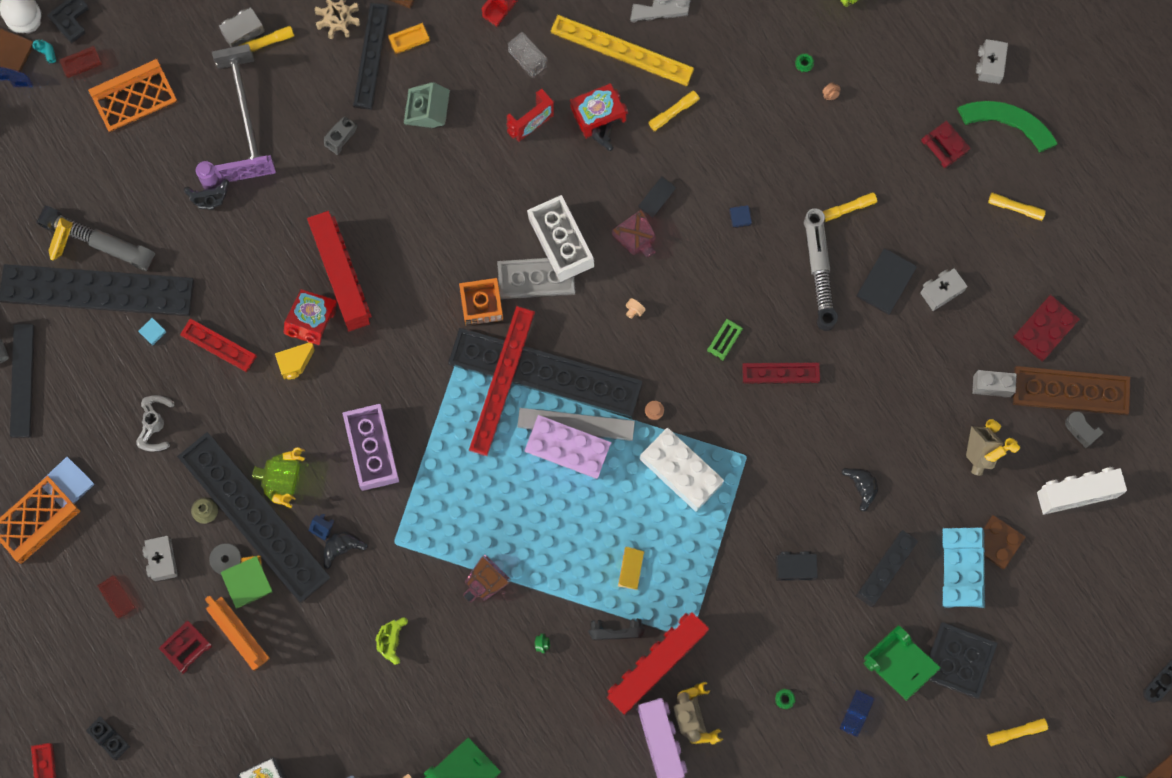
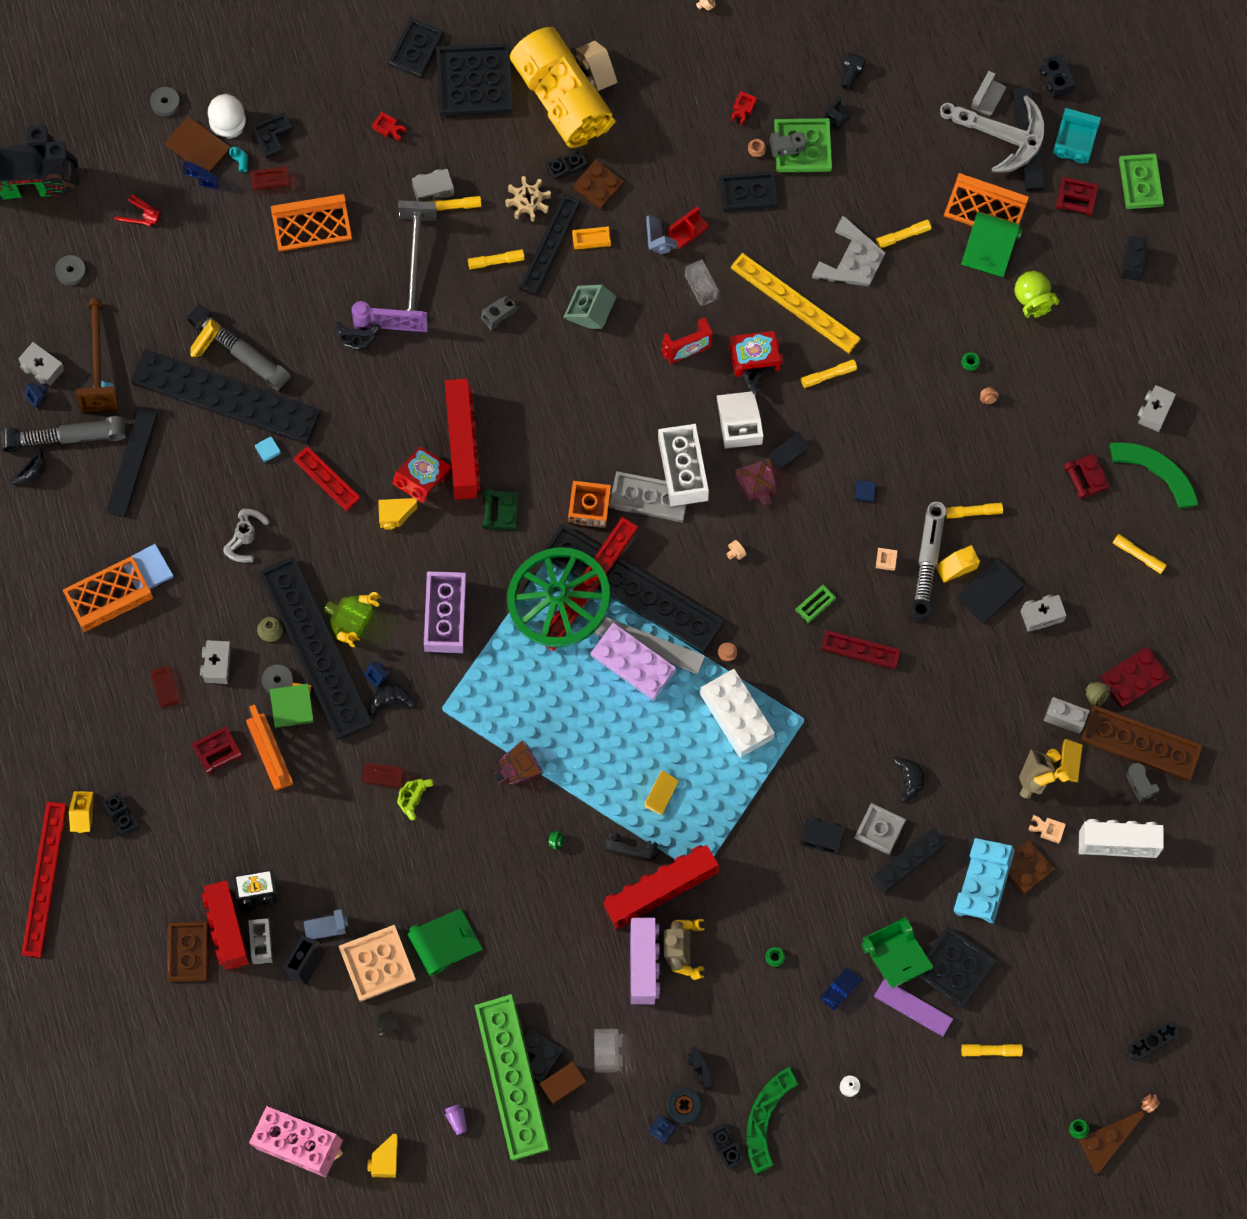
camera: 15 degrees right, 5 degrees down
none -> yellow slope [69,791,94,833]
none -> clear red plate [362,762,404,788]
none -> yellow piece [468,249,524,270]
none -> dark green plate [482,489,518,530]
none -> green wheel [507,548,611,647]
none -> sand blue bracket [646,215,678,254]
none -> white slope [717,391,763,449]
none -> light grey tile [854,803,906,855]
none -> medium lavender tile [874,979,953,1037]
none -> light nougat tile [876,548,897,571]
none -> yellow slope [936,545,980,583]
none -> light nougat plate [1028,815,1066,844]
none -> yellow slope [1058,739,1082,782]
none -> olive cone [1086,681,1111,706]

